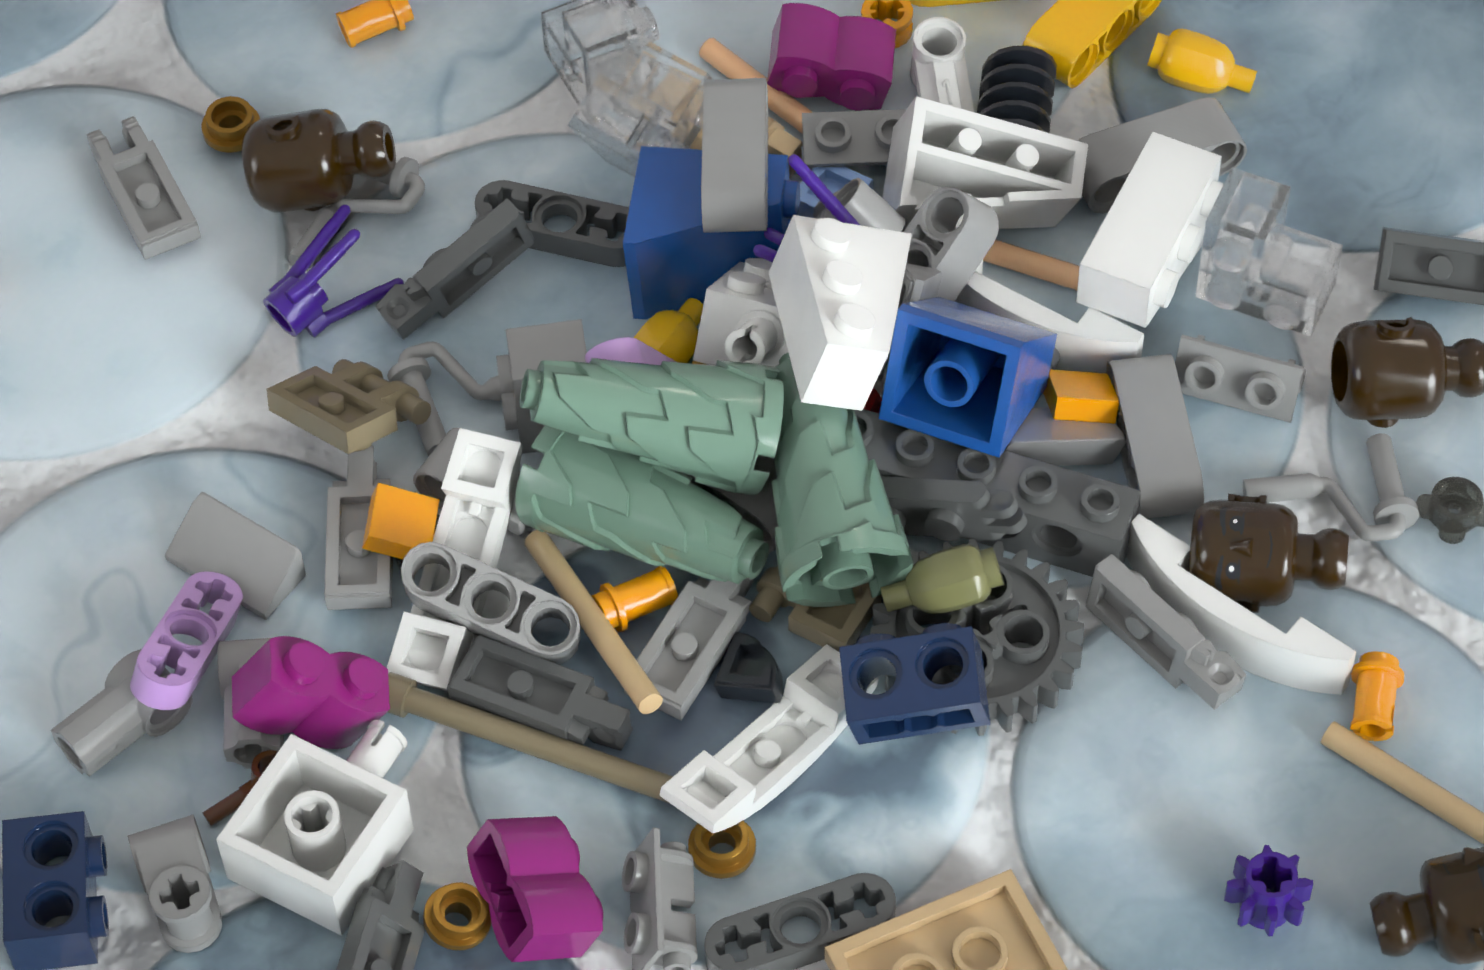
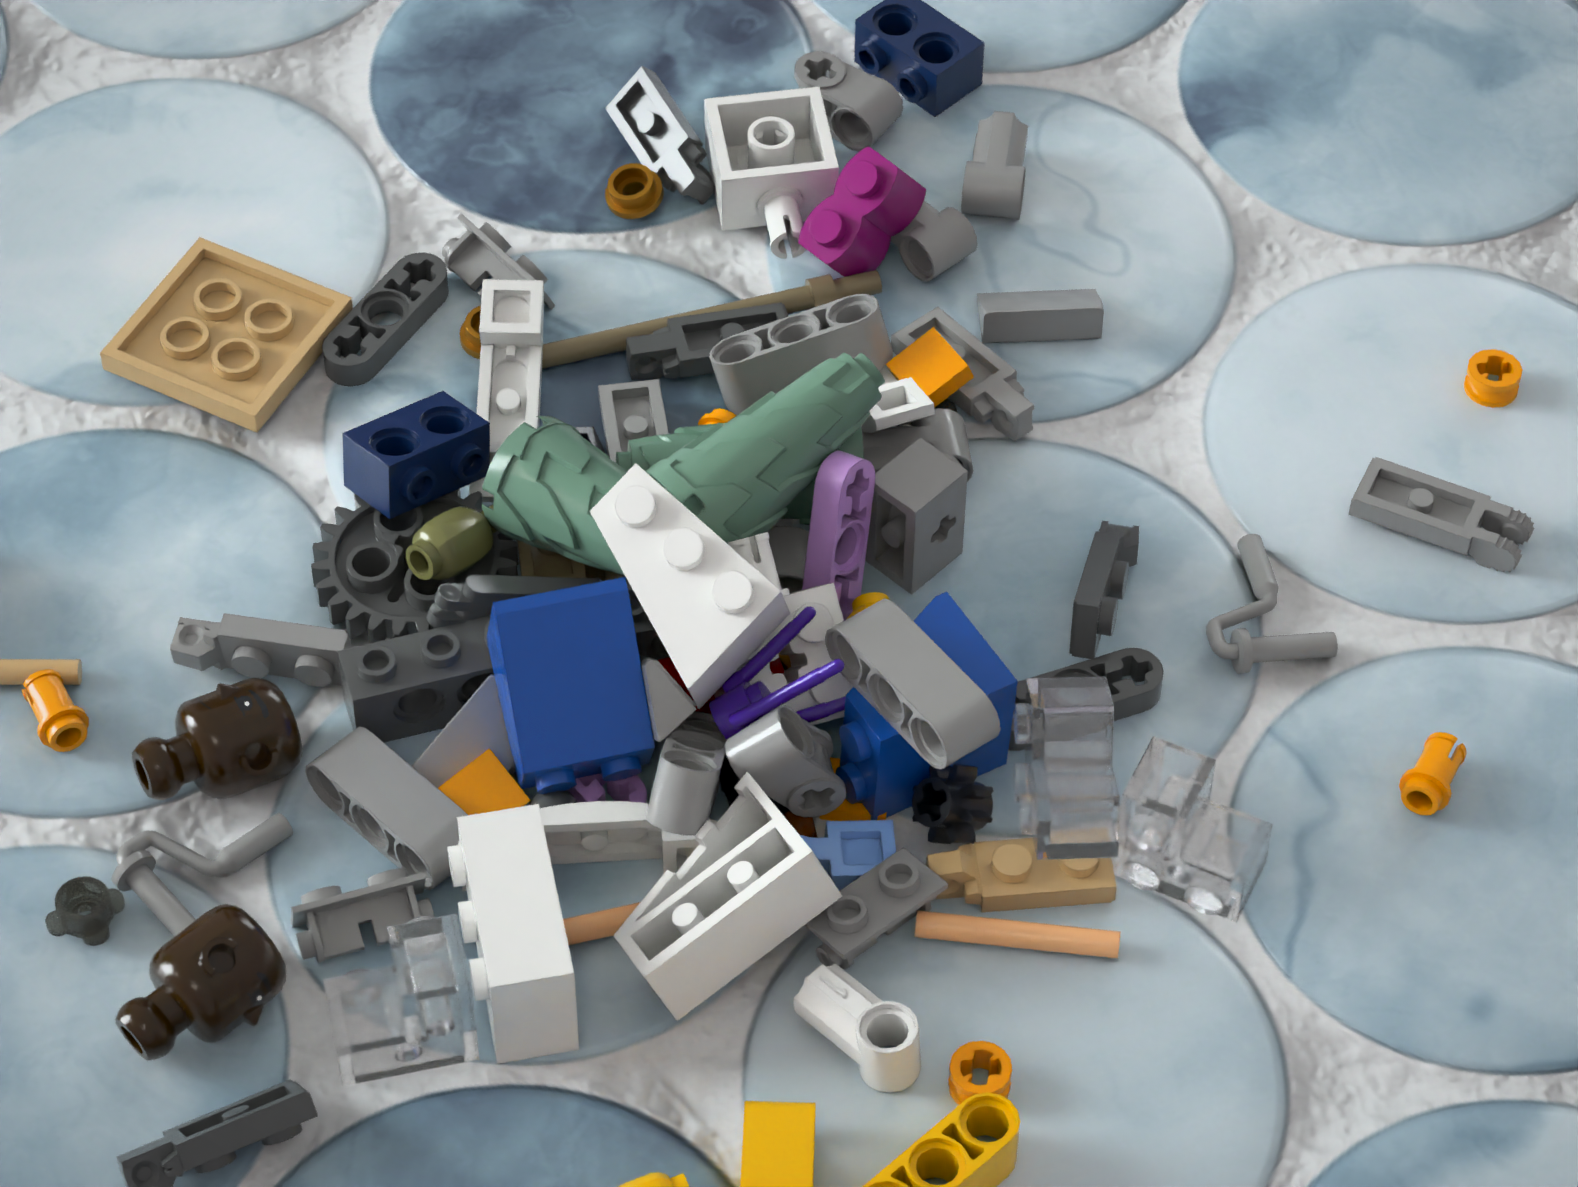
camera: 140 degrees right, 5 degrees down
lavender beam [130,572,243,710] -> none
pearl gold plate [201,96,260,153] -> none
dark brown piece [242,109,396,212] -> none
dark purple plant [263,205,404,338] -> none
dark tan plate [266,359,431,455] -> none
light grey piece [387,341,502,456] -> none
magenta brick [467,816,603,962] -> none
tan bar [524,530,663,714] -> none
magenta brick [767,3,896,111] -> none
black piece [977,46,1057,133] -> none
light grey beam [1077,97,1247,213] -> none
white slope [1127,514,1356,695] -> none
dark purple gear [1224,845,1313,937] -> none

